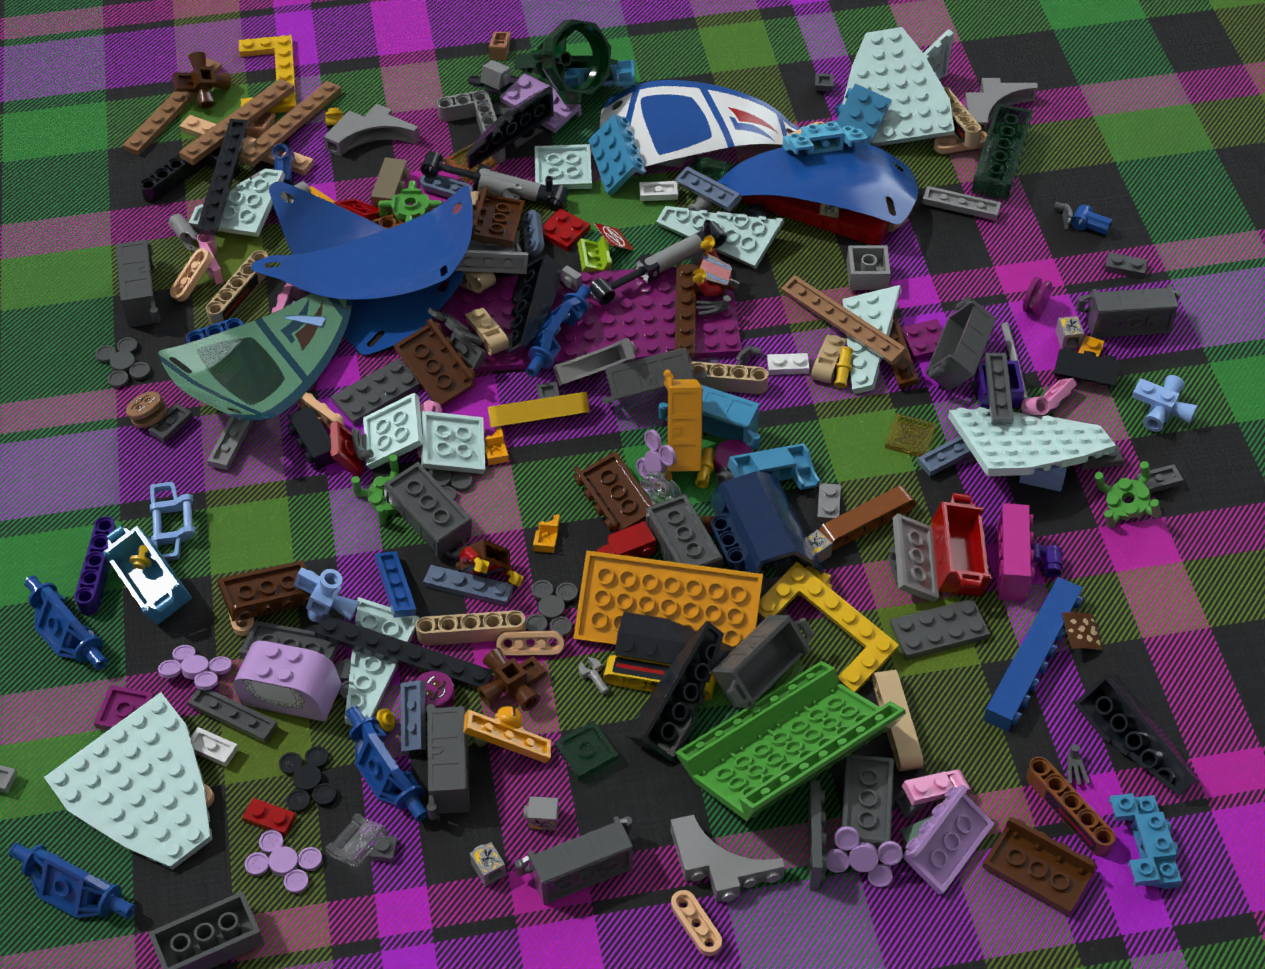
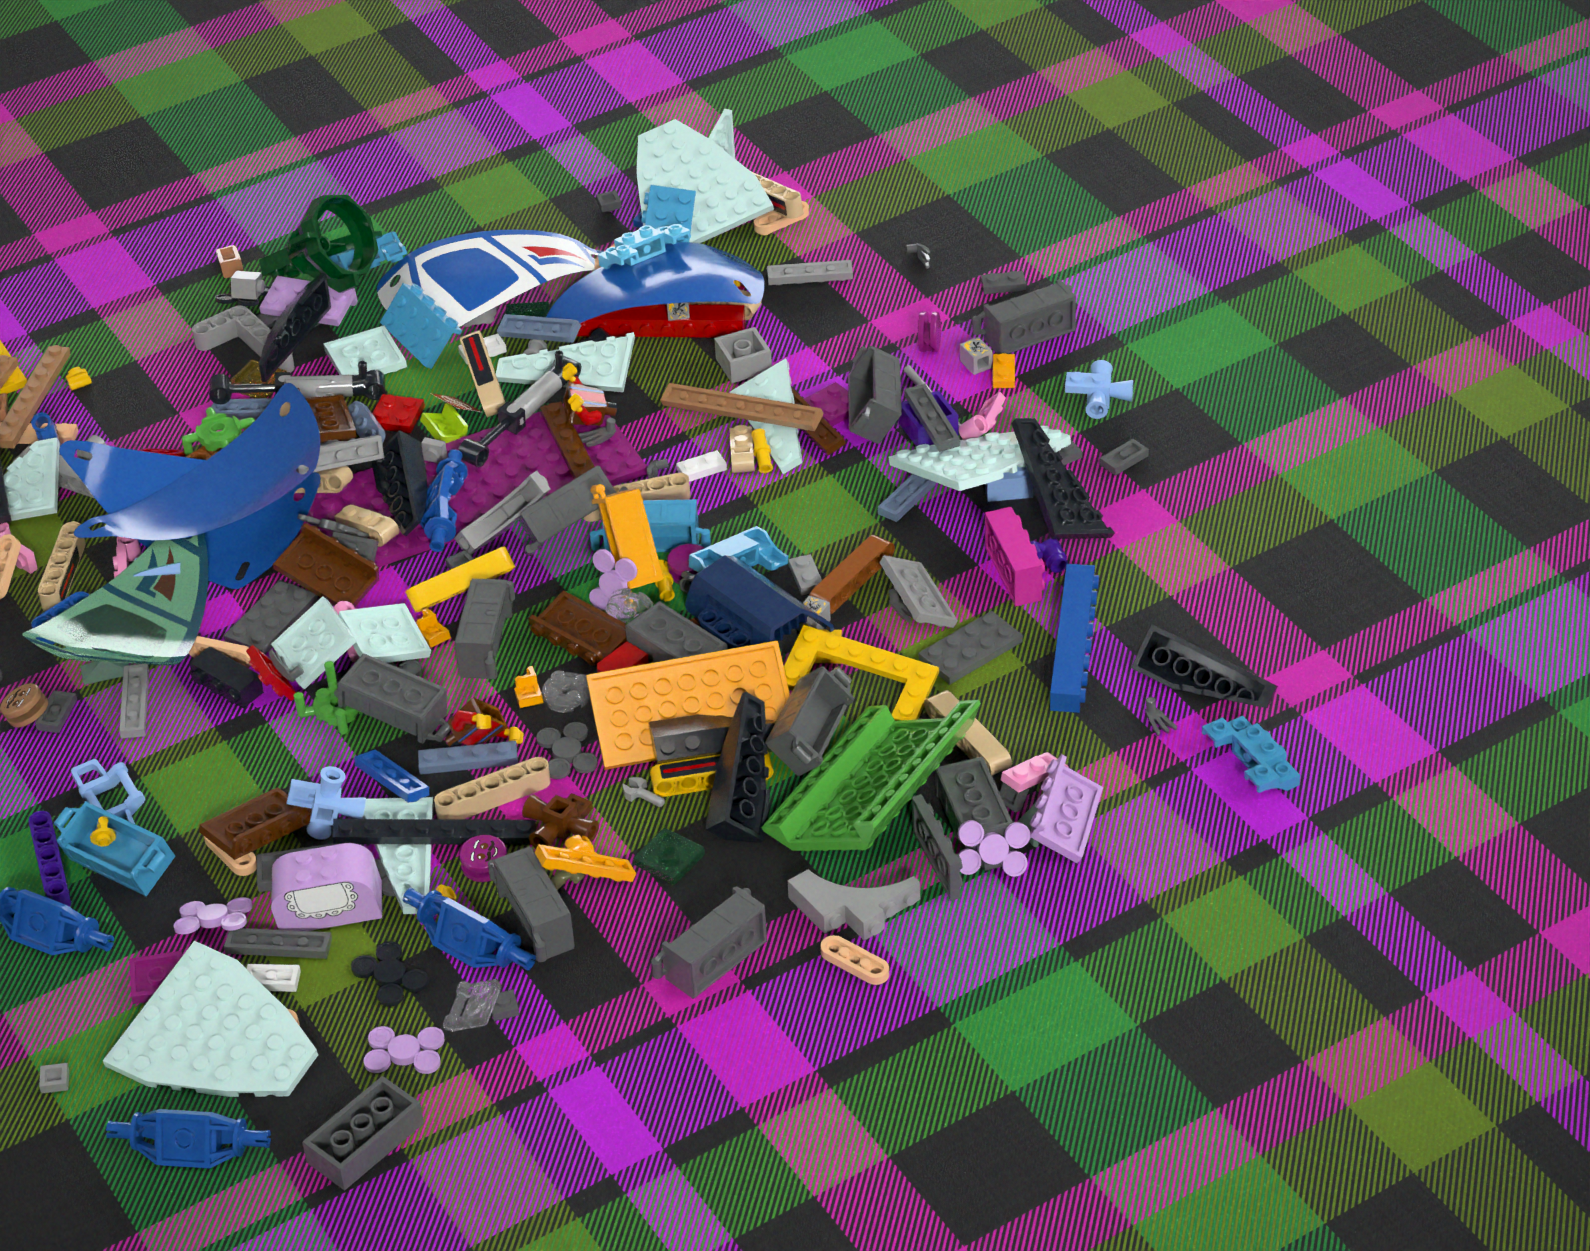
camera: 20 degrees left, 10 degrees down
red plate [242,798,297,837] -> none
light grey arch [324,104,420,156] -> none
dark tan brick [371,157,410,212] -> none
sand blue plate [401,680,426,753] -> none
light grey brick [470,842,506,887] -> none
light nougat plate [496,631,564,655] -> none
light grey brick [523,797,559,831] -> none
clear yellow tile [885,413,936,457] -> none
red container [931,493,991,597] -> none
light grey arch [964,78,1038,133] -> none
clear green brick [971,103,1033,201] -> none
reddish brown bracket [982,817,1097,916] -> none
dark orange beam [1026,757,1115,857] -> none
black brick [1053,347,1121,387] -> none
reddish brown sticker [1062,612,1103,650] -> none
blue piece [1071,205,1113,235] -> none
bright green plate [1095,461,1161,528] -> none
none -> dark grey container [454,578,515,679]
none -> beam [460,330,505,417]
none -> clear plate [542,671,590,713]
none -> black wing [1011,418,1115,539]

